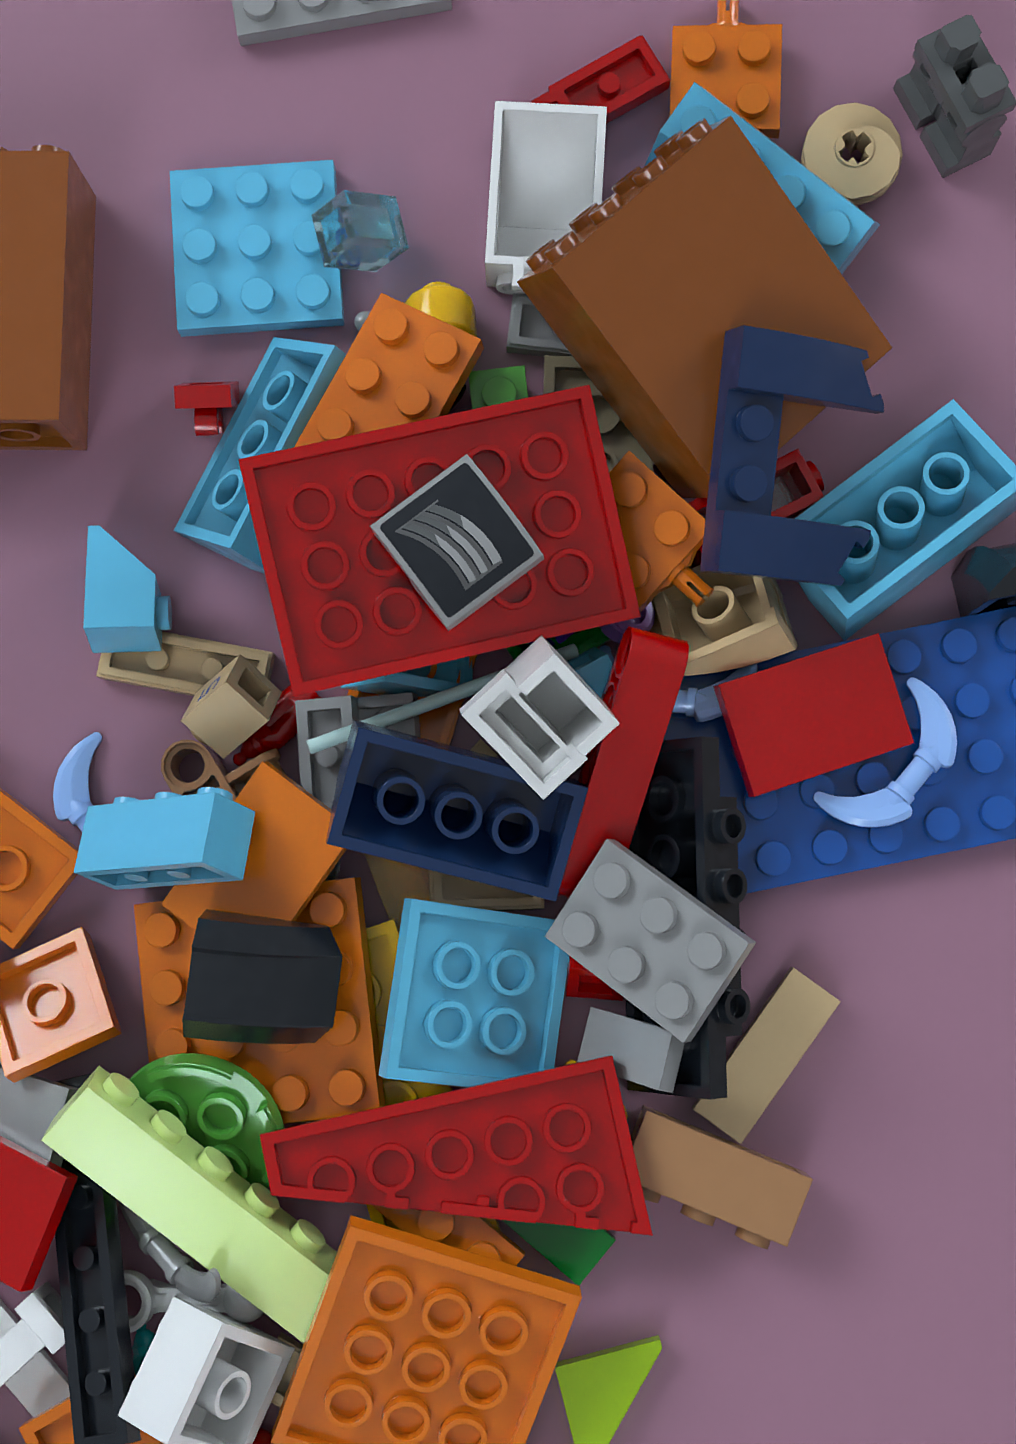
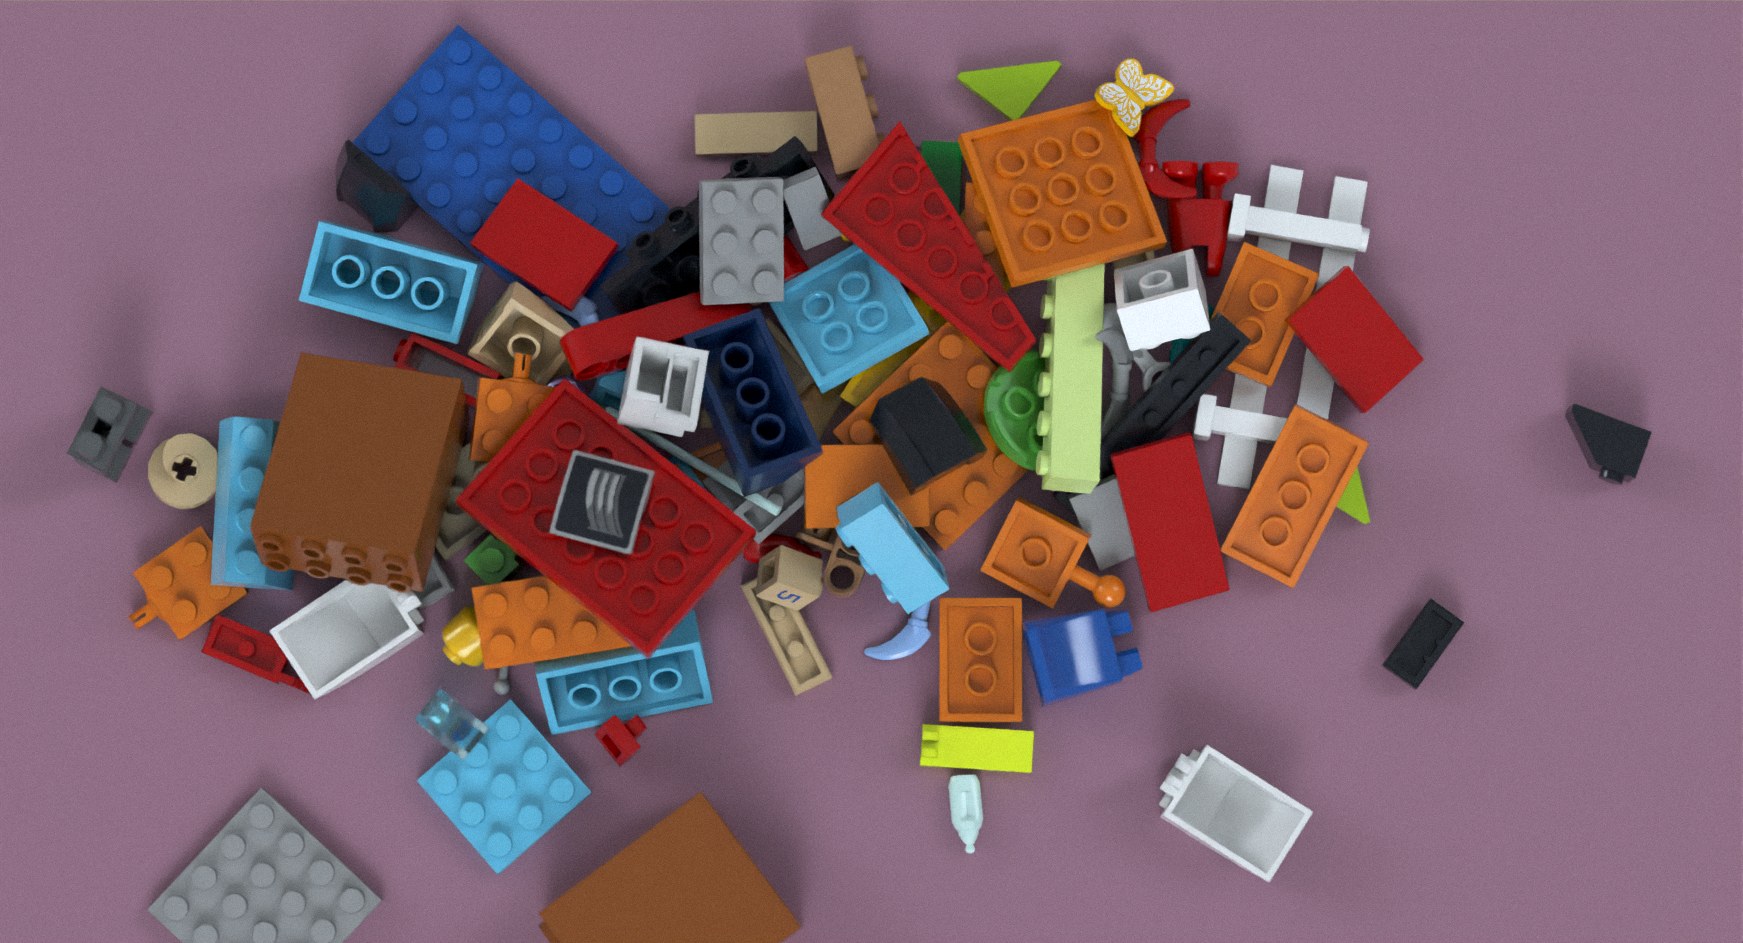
camera: 130 degrees left, 0 degrees up
medium azure slope [83,525,172,653] -> none
dark blue wedge [700,325,884,586] -> none
light blue piece [813,677,957,828] -> none

